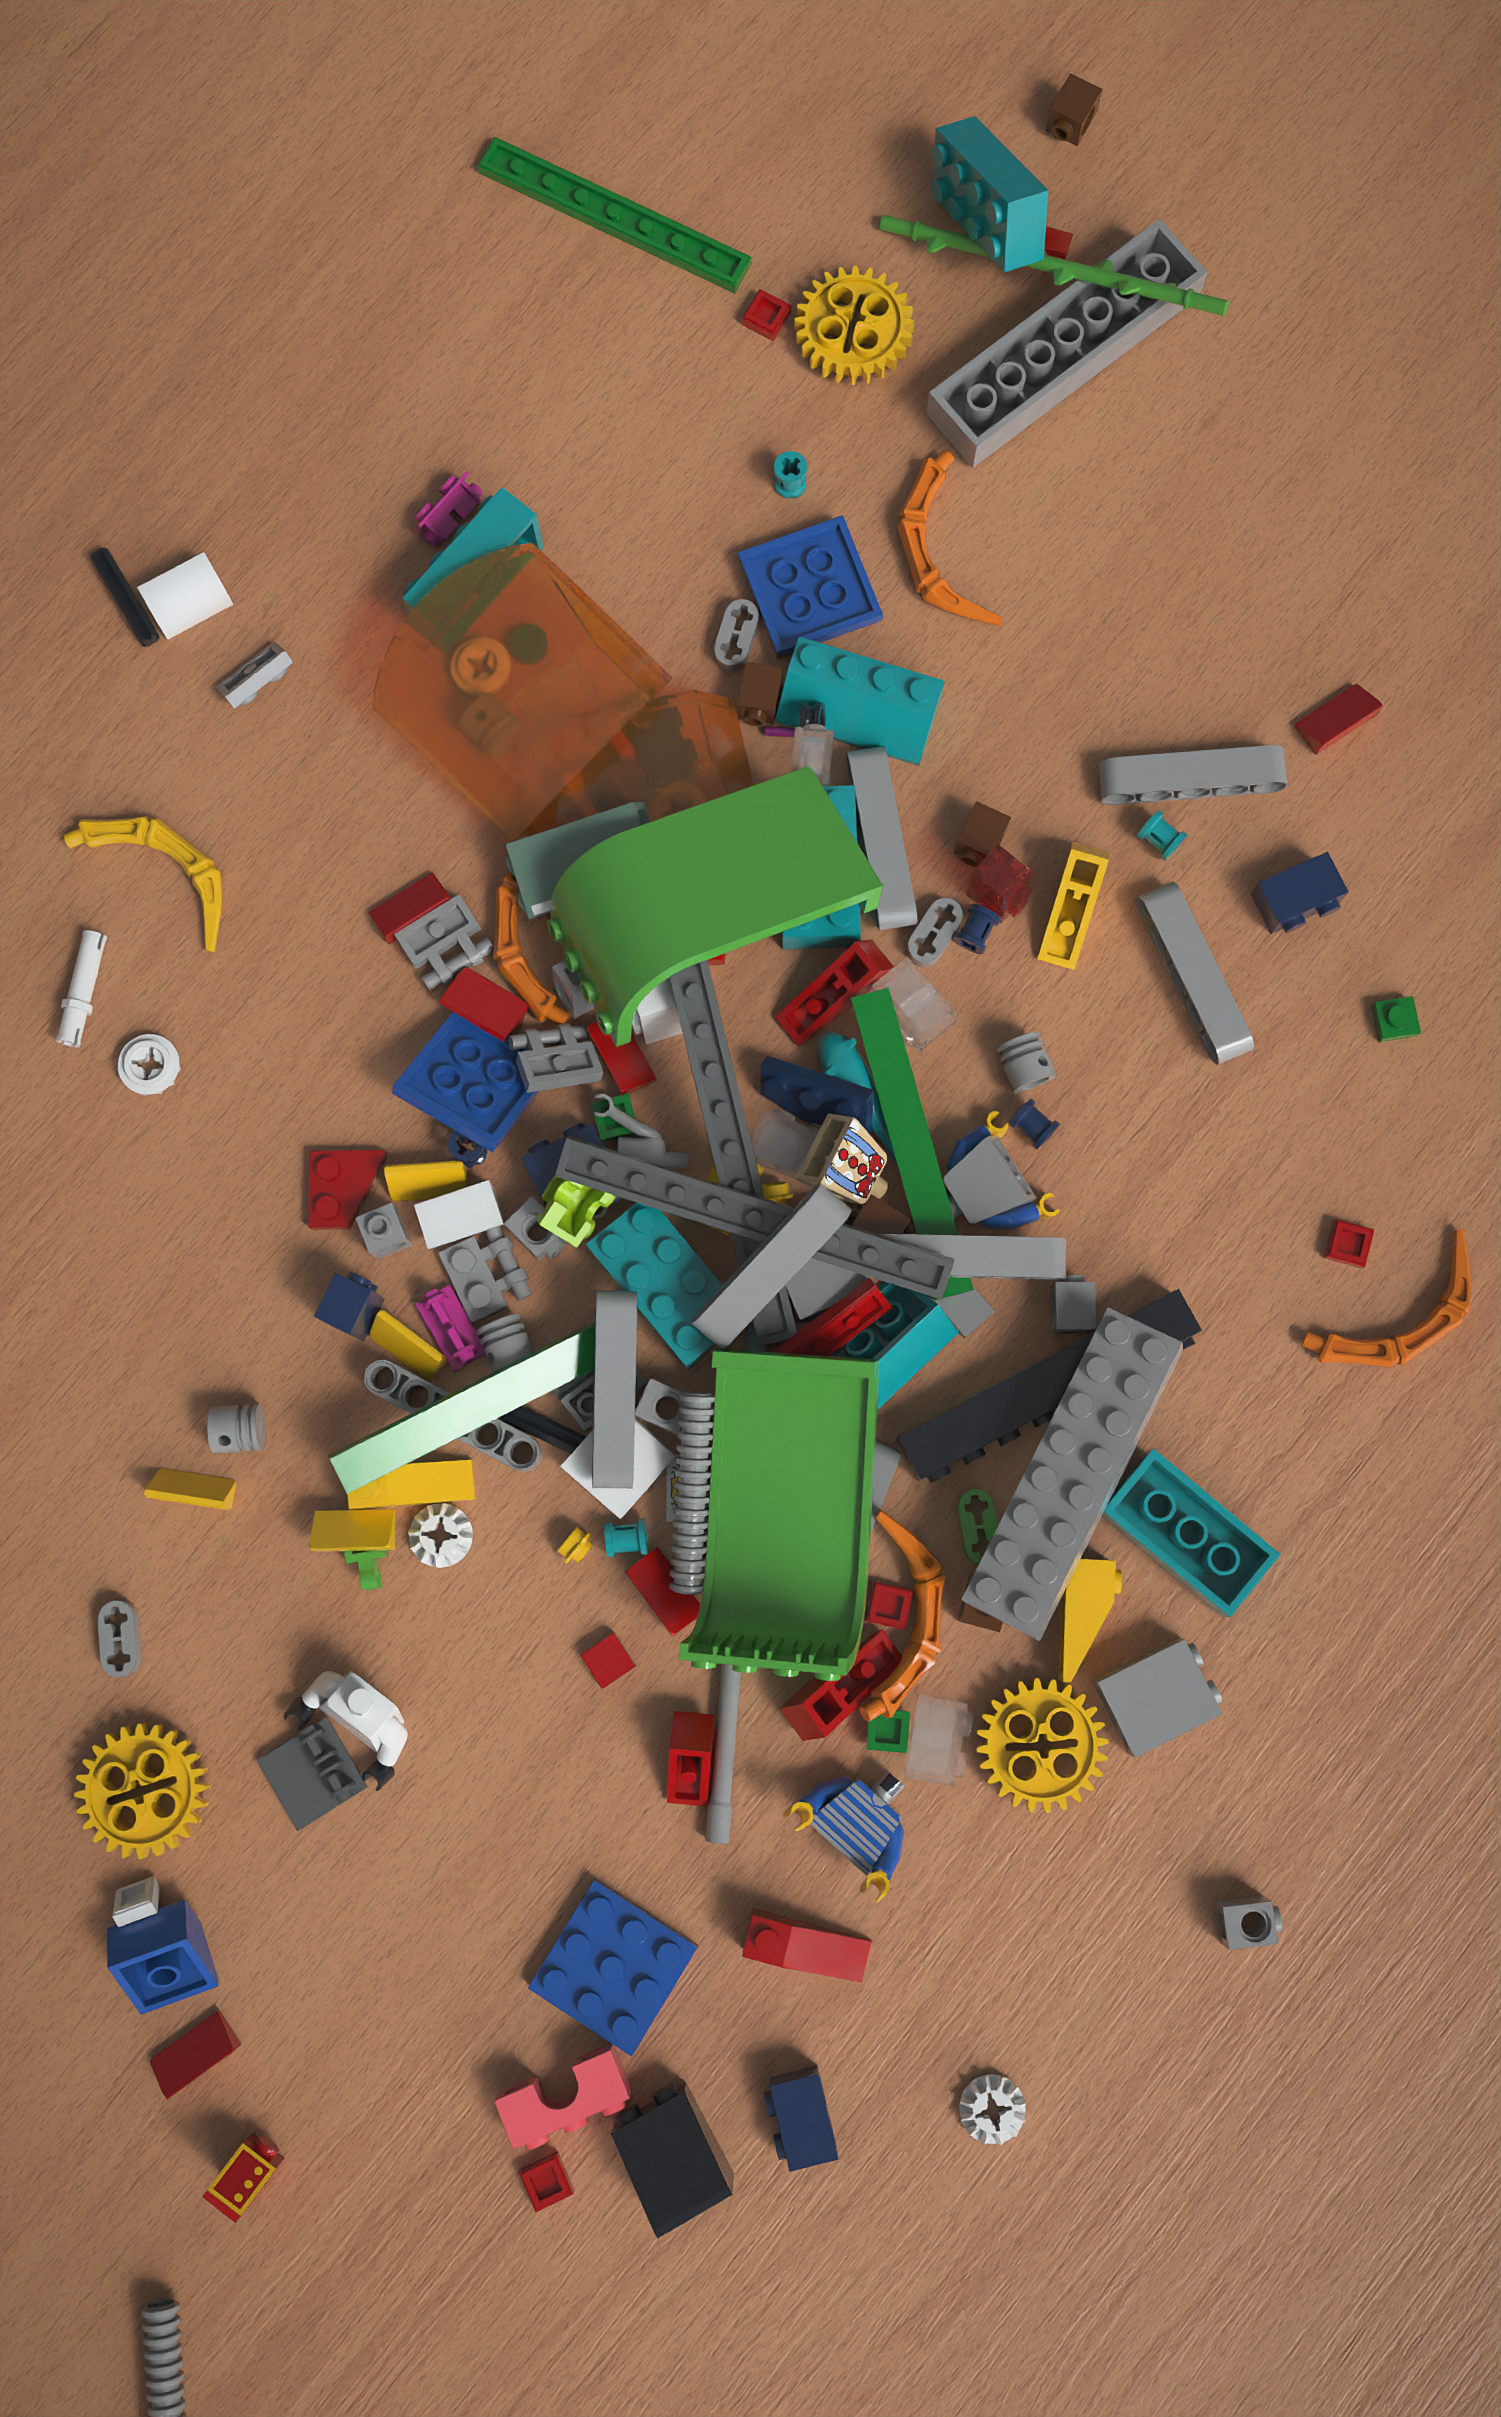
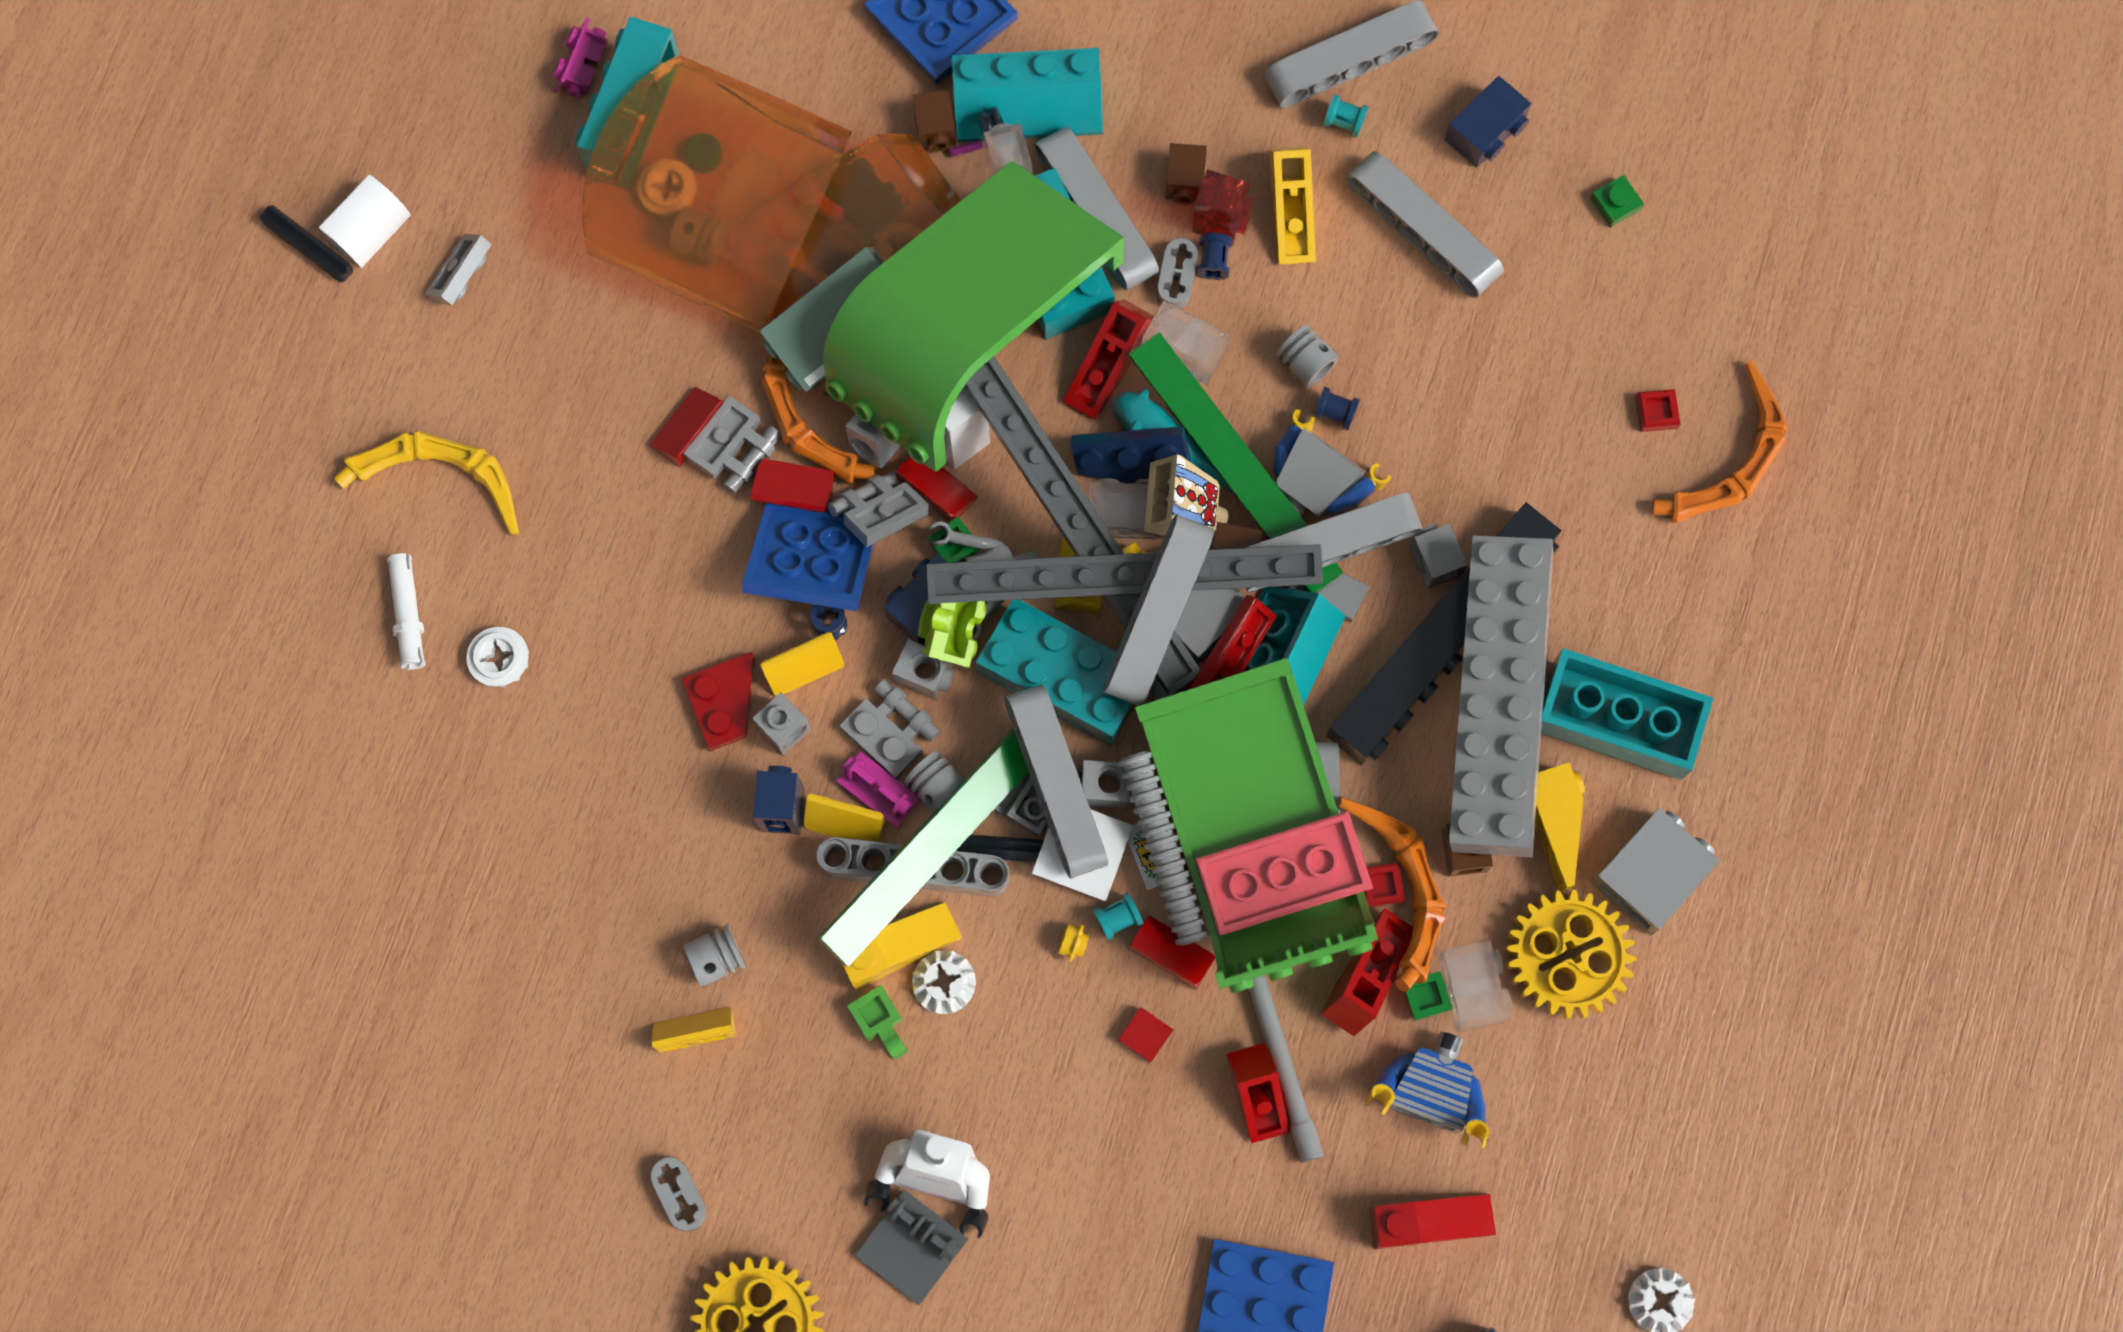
camera: 25 degrees left, 5 degrees down
yellow slope [309,1509,396,1552] -> none
white brick [414,1180,504,1250] -> none
light grey beam [714,599,759,672] -> none
bright green beam [957,1489,998,1565] -> none
light grey brick [1215,1896,1282,1950] -> none
none -> coral tile [1195,811,1373,936]

